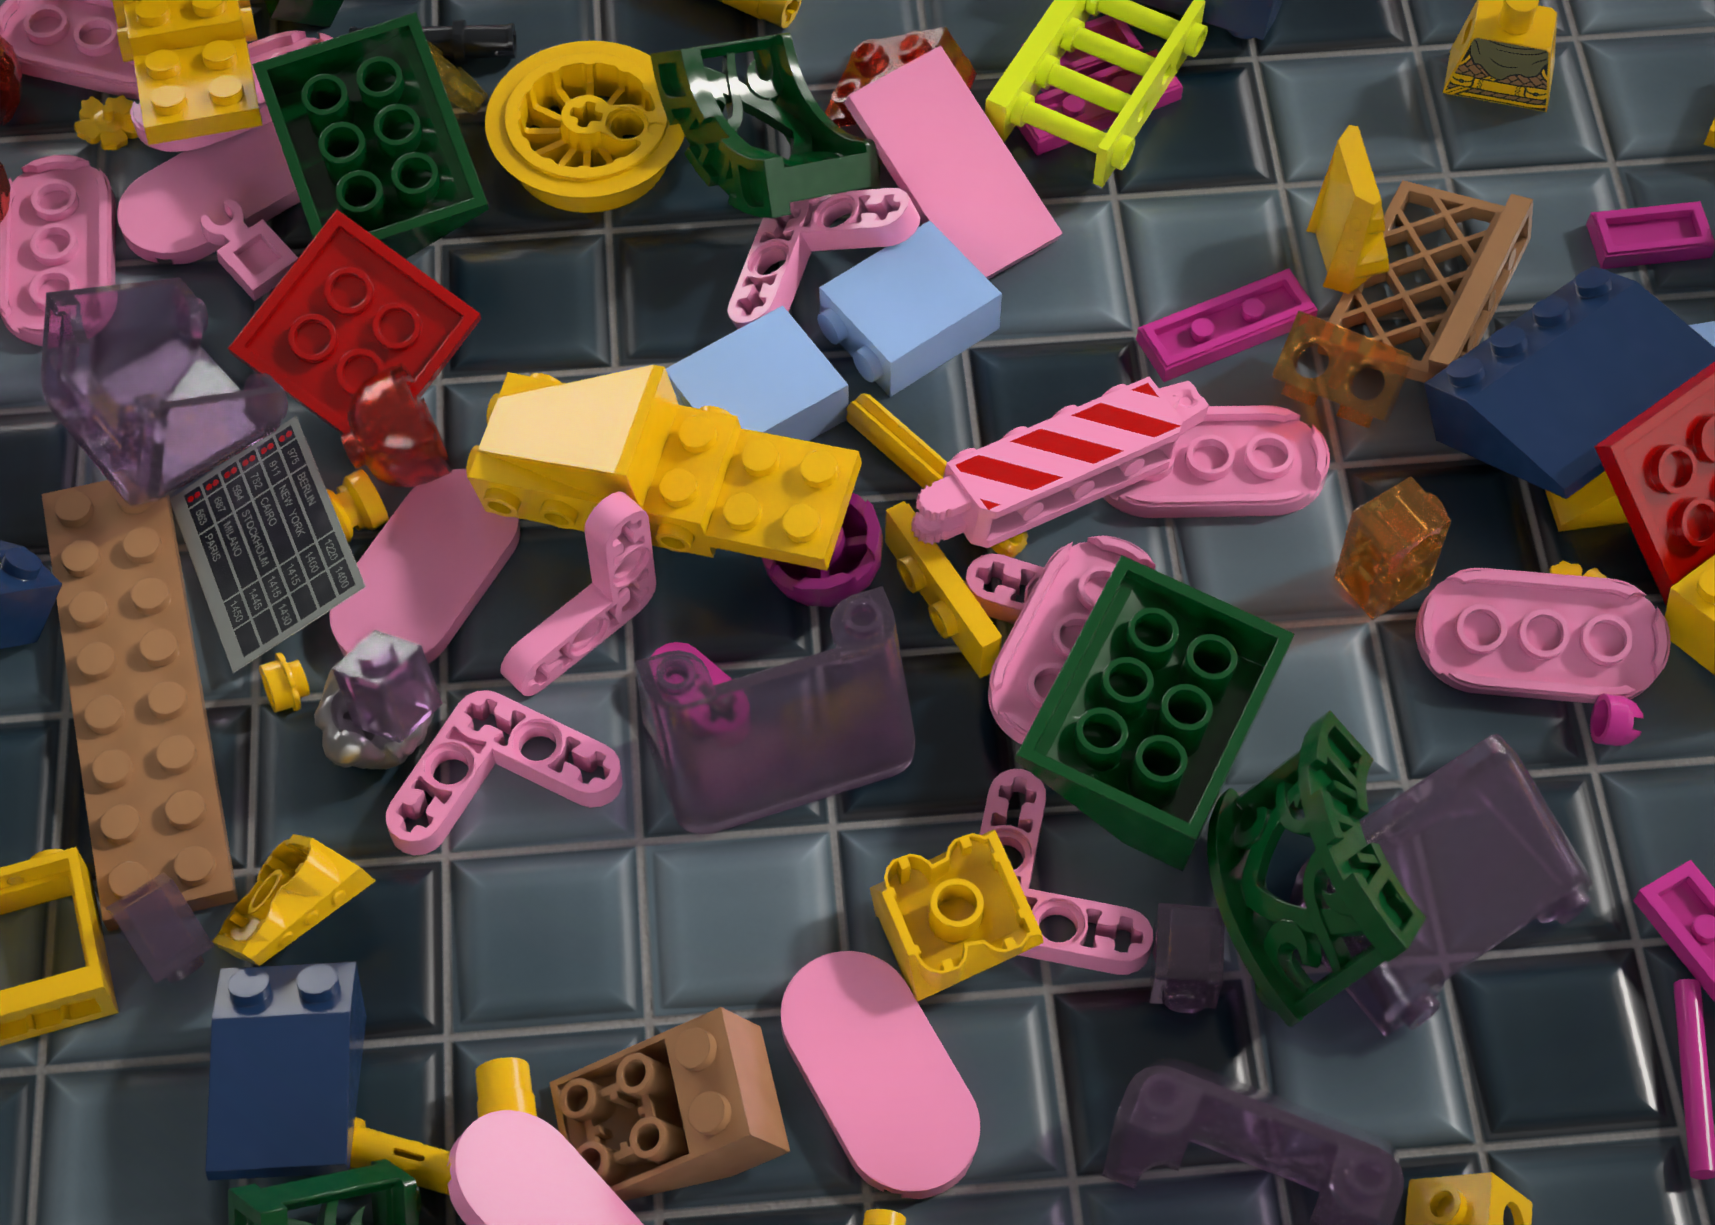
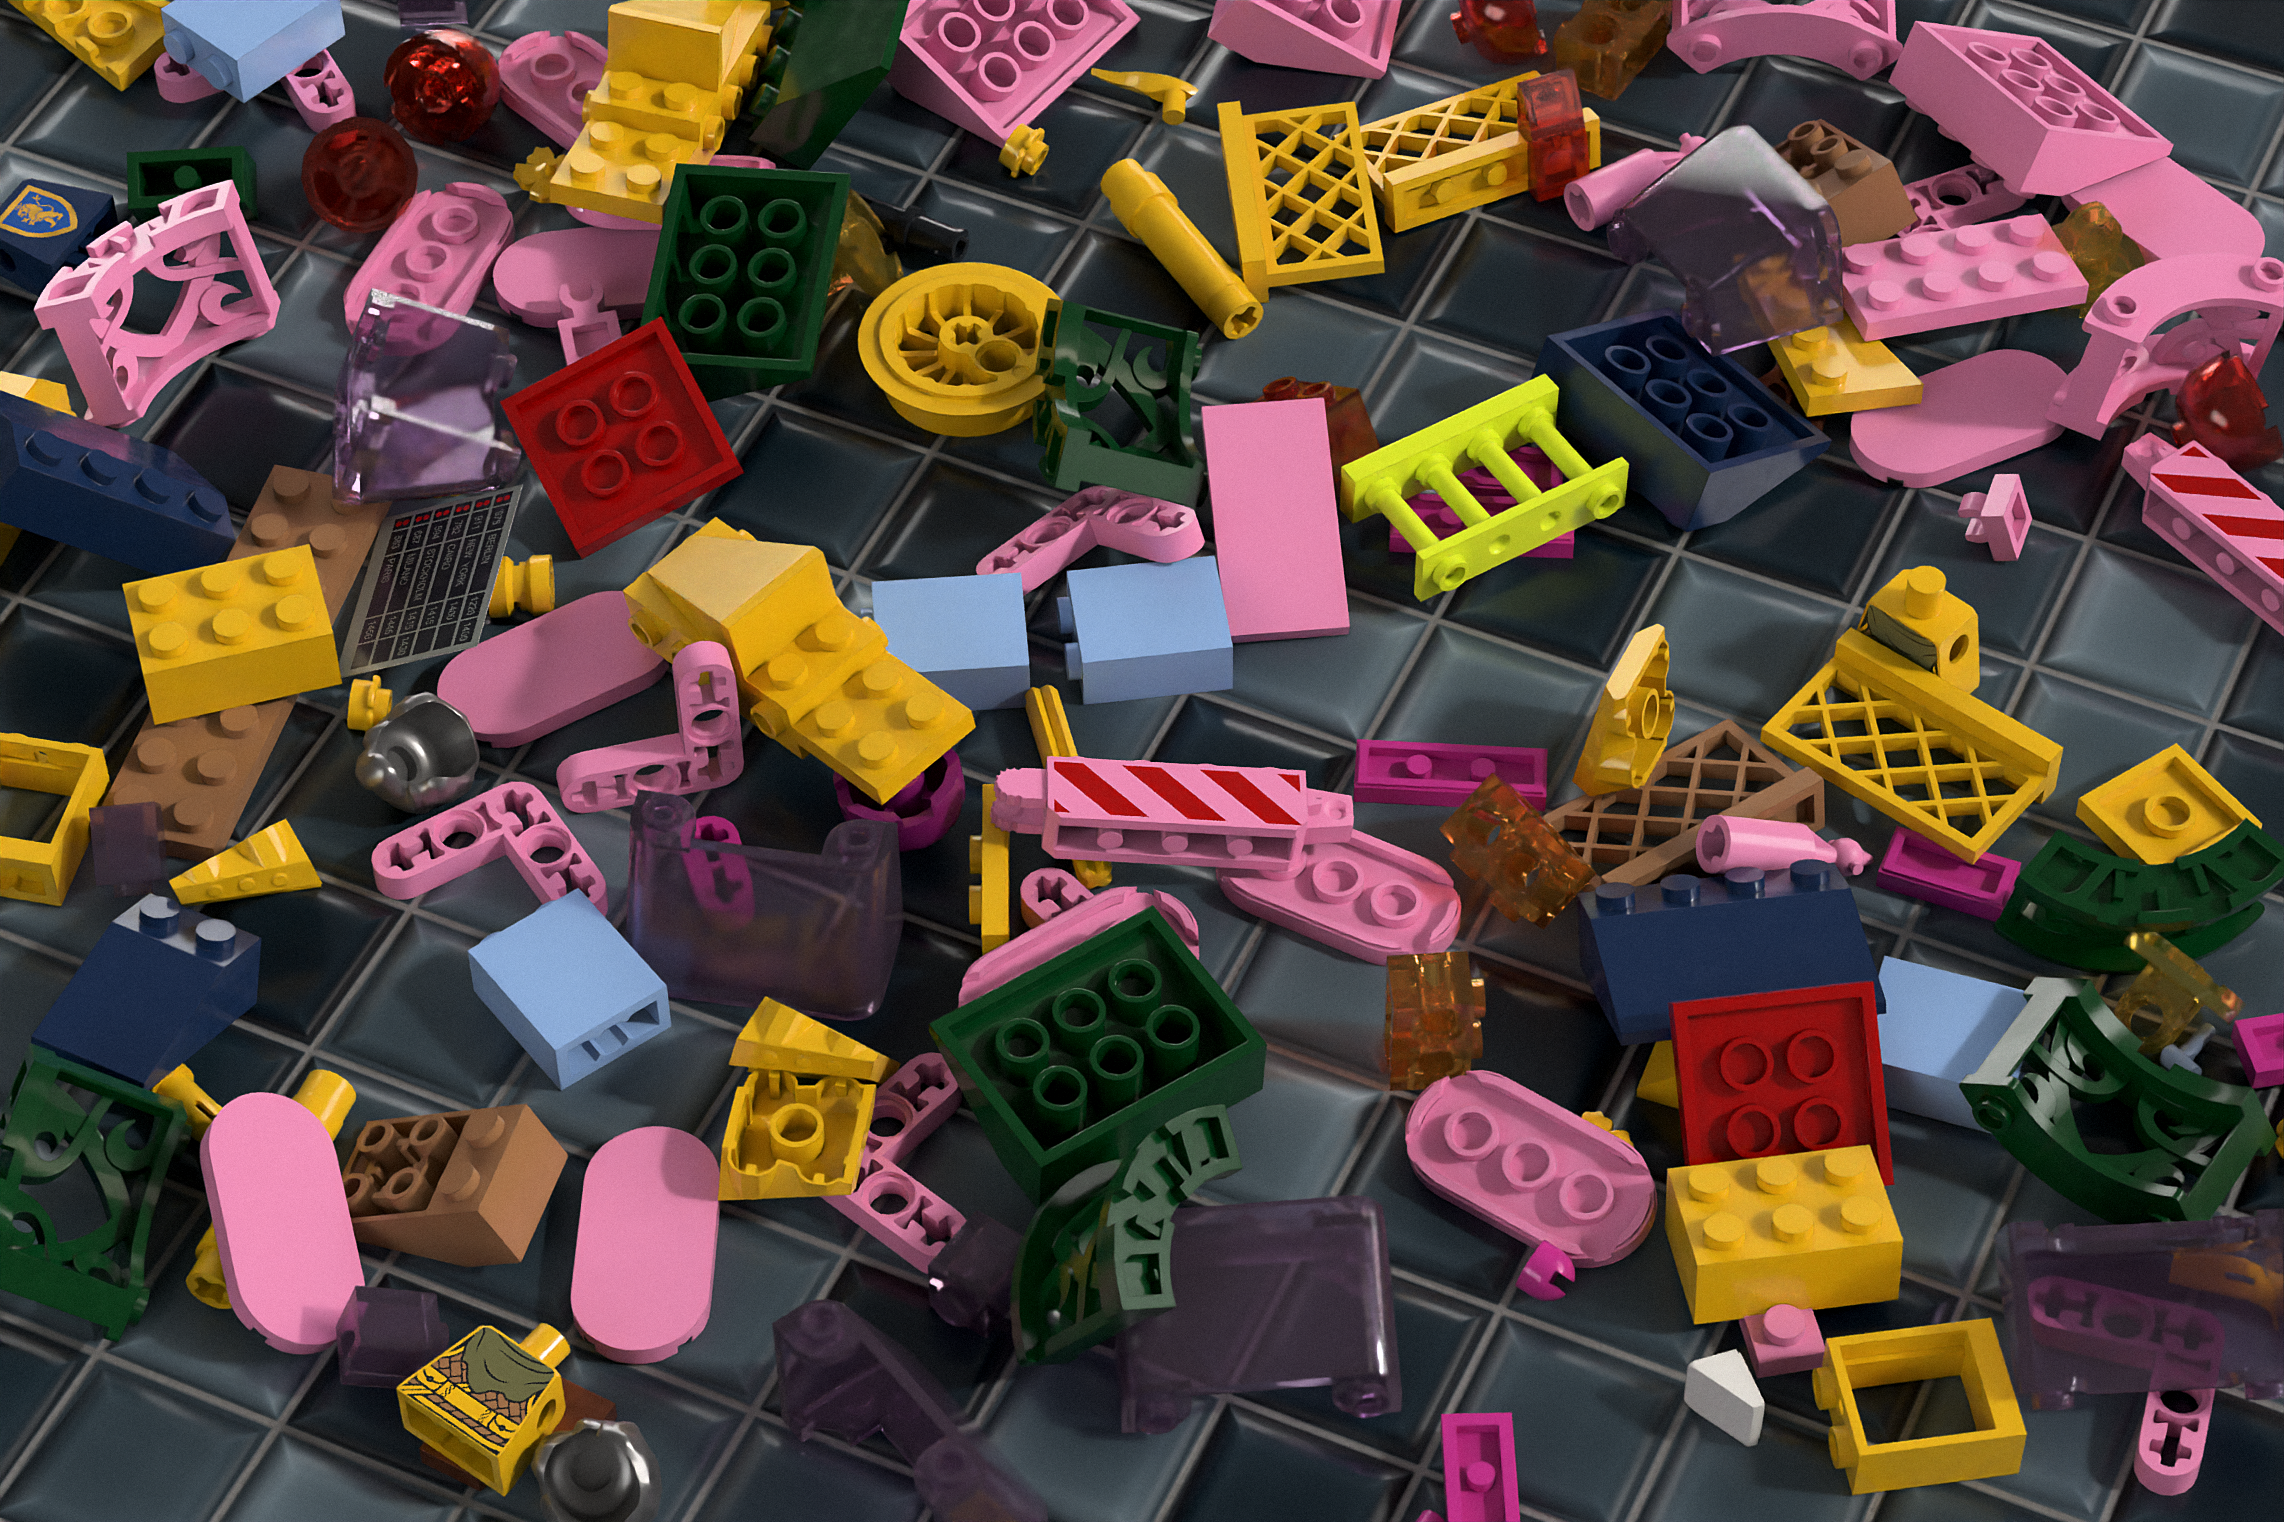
camera: 30 degrees right, 10 degrees down
clear purple brick [332,630,443,743] -> none
clear red cylinder [341,363,452,488] -> none
none -> yellow brick [122,544,342,725]
none -> light blue brick [467,888,672,1091]
none -> yellow slope [728,996,901,1086]
none -> bright pink wheel [1696,815,1873,877]
none -> yellow fence [1760,627,2064,865]

